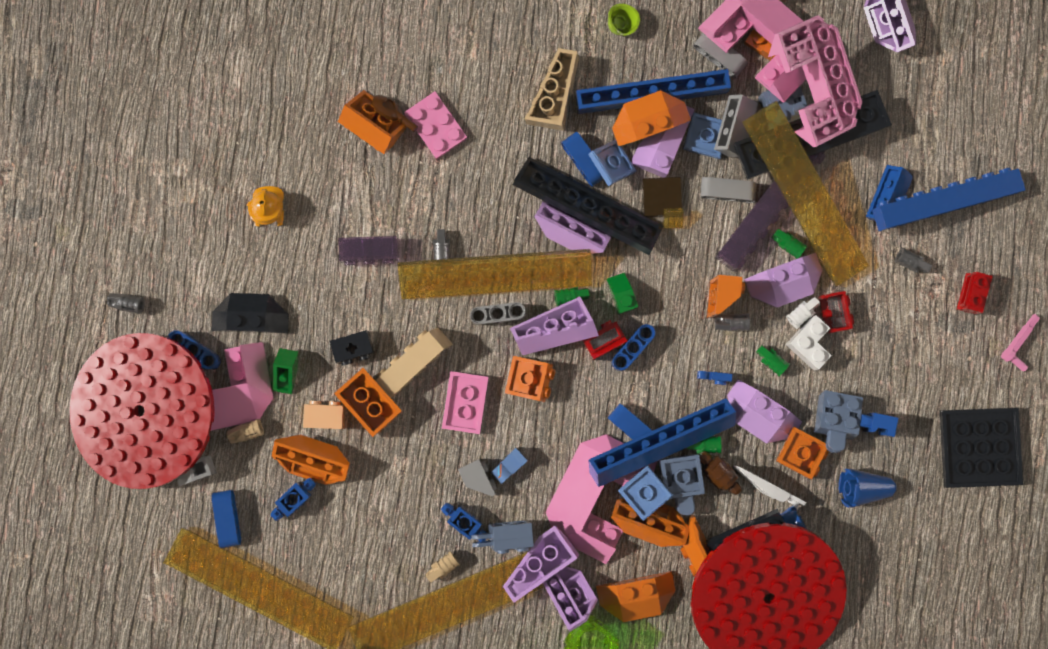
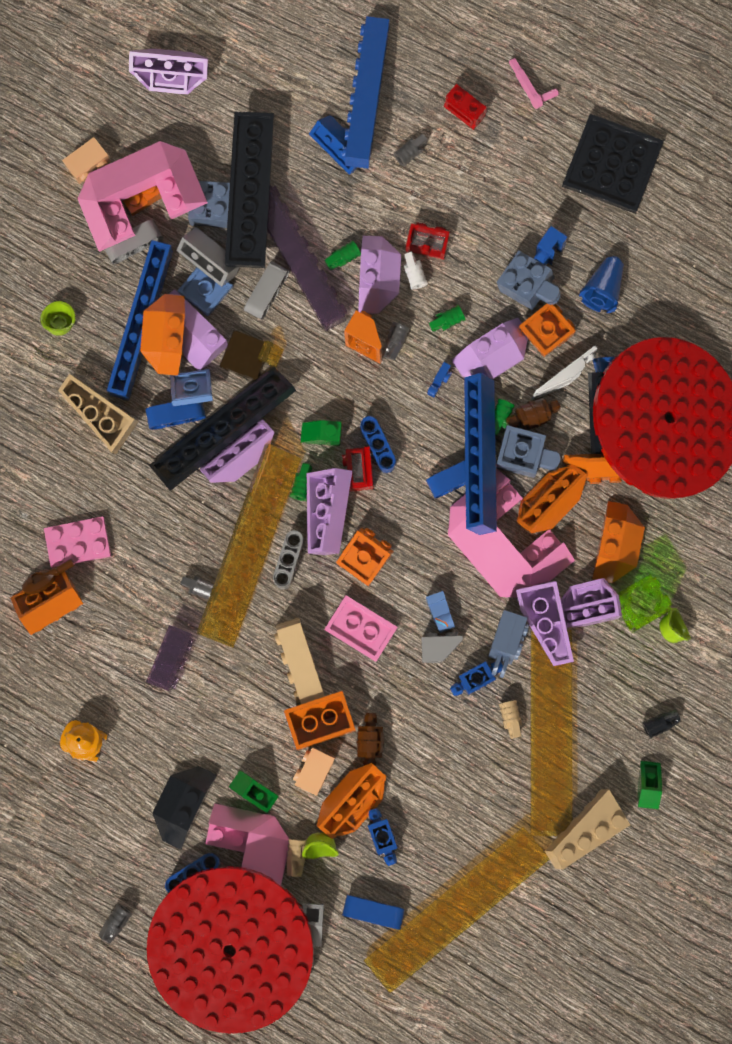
camera: 60 degrees left, 5 degrees down
black brick [329,330,375,366] -> none
medium blue tile [618,465,673,521] -> none
clear yellow plate [742,101,869,286] -> none
bright pink slope [768,15,862,147] -> none
white brick [785,315,832,370] -> none
none -> lime helmet [302,832,339,859]
none -> reddish brown piece [356,713,385,766]

